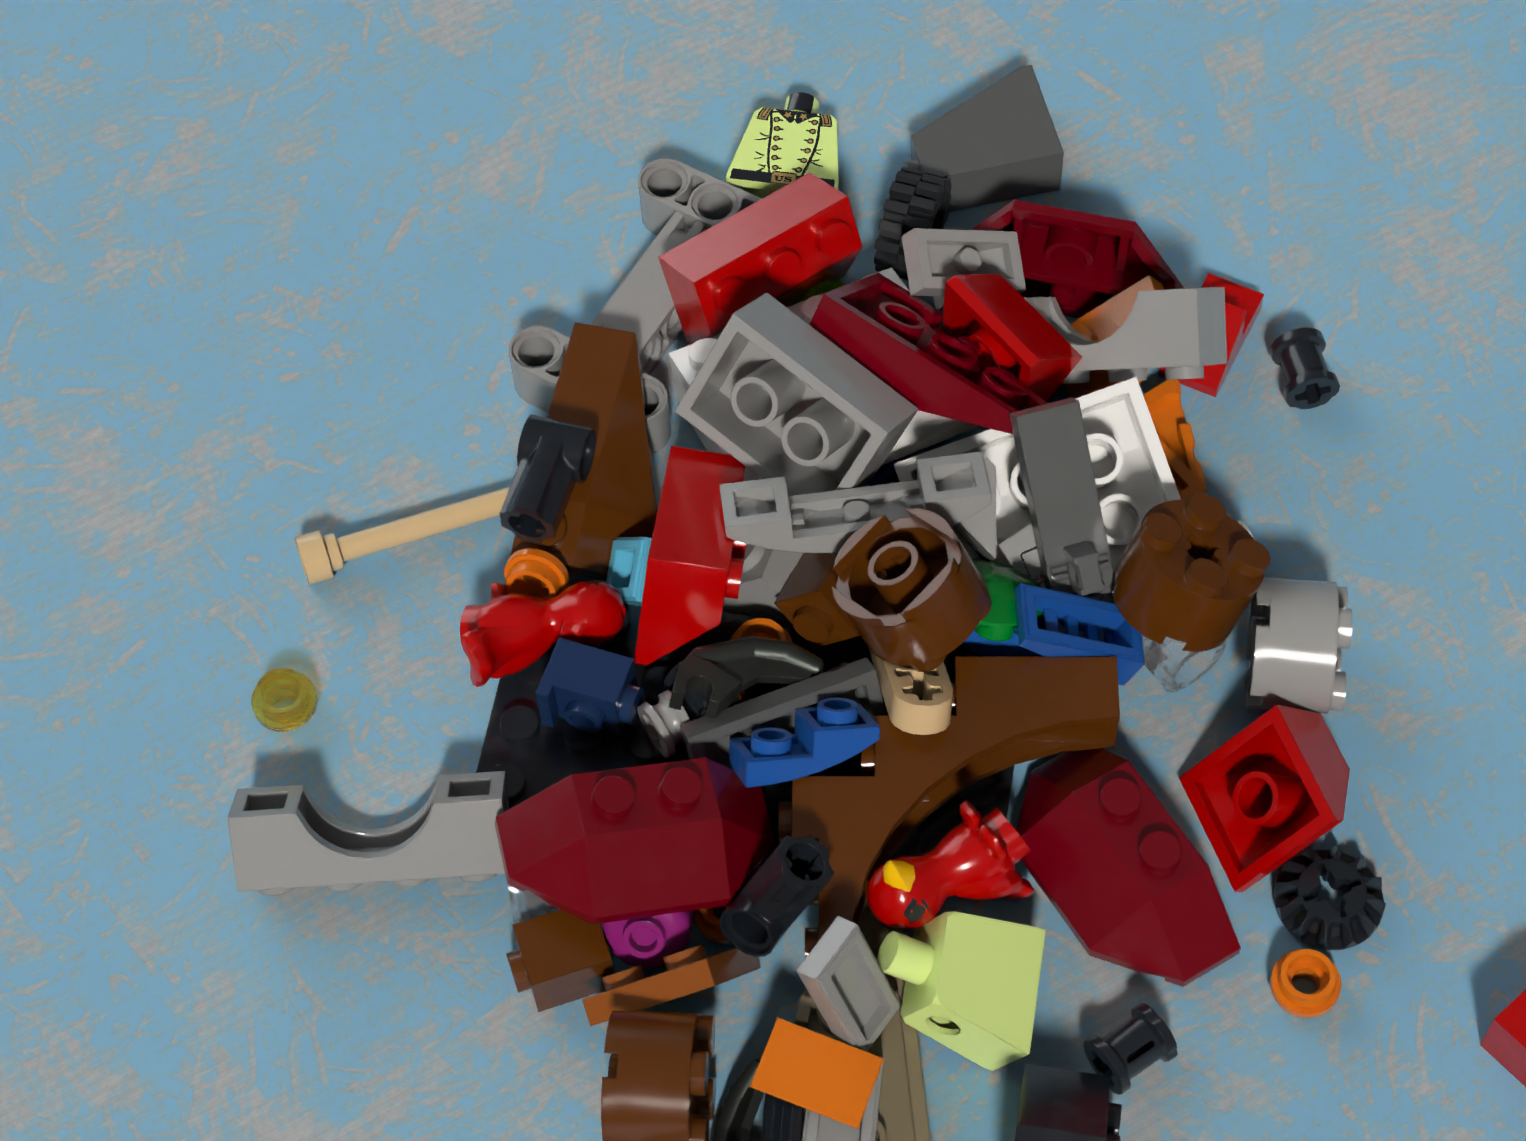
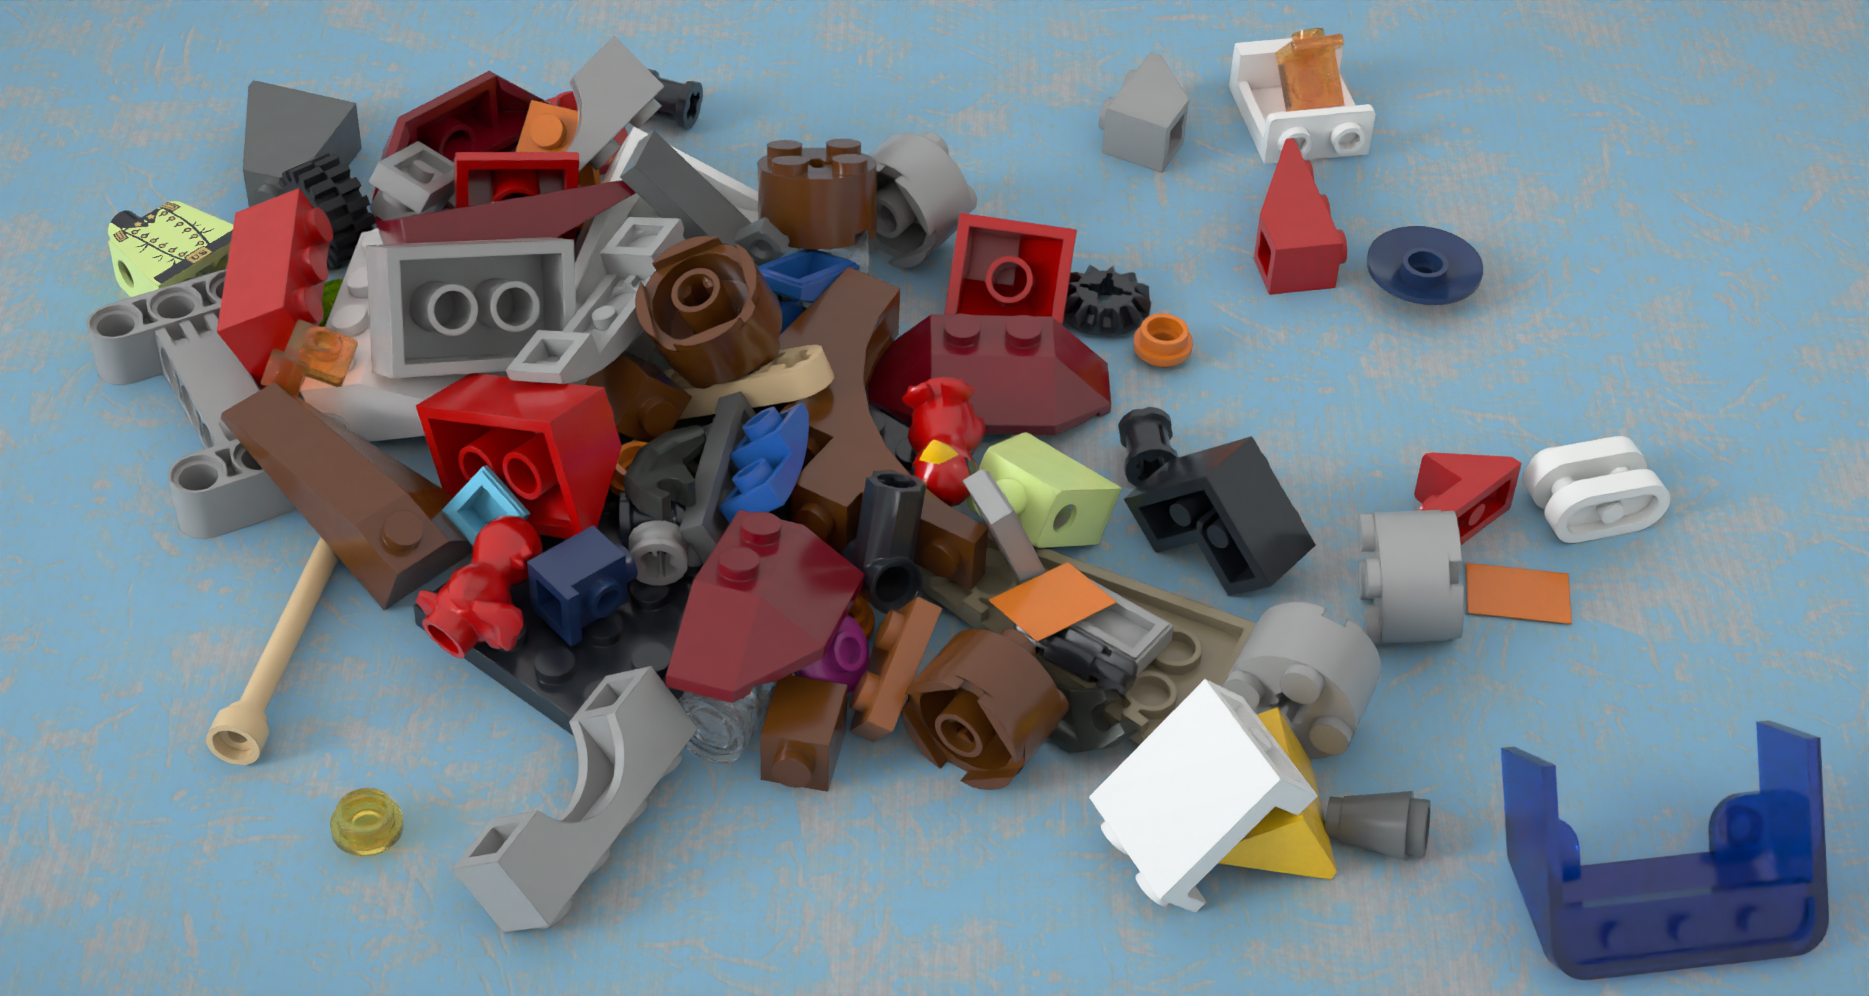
camera: 65 degrees left, 15 degrees down
black piece [500,414,596,544] -> none
orange plate [504,548,569,598] -> none
none -> clear orange bracket [261,319,358,397]

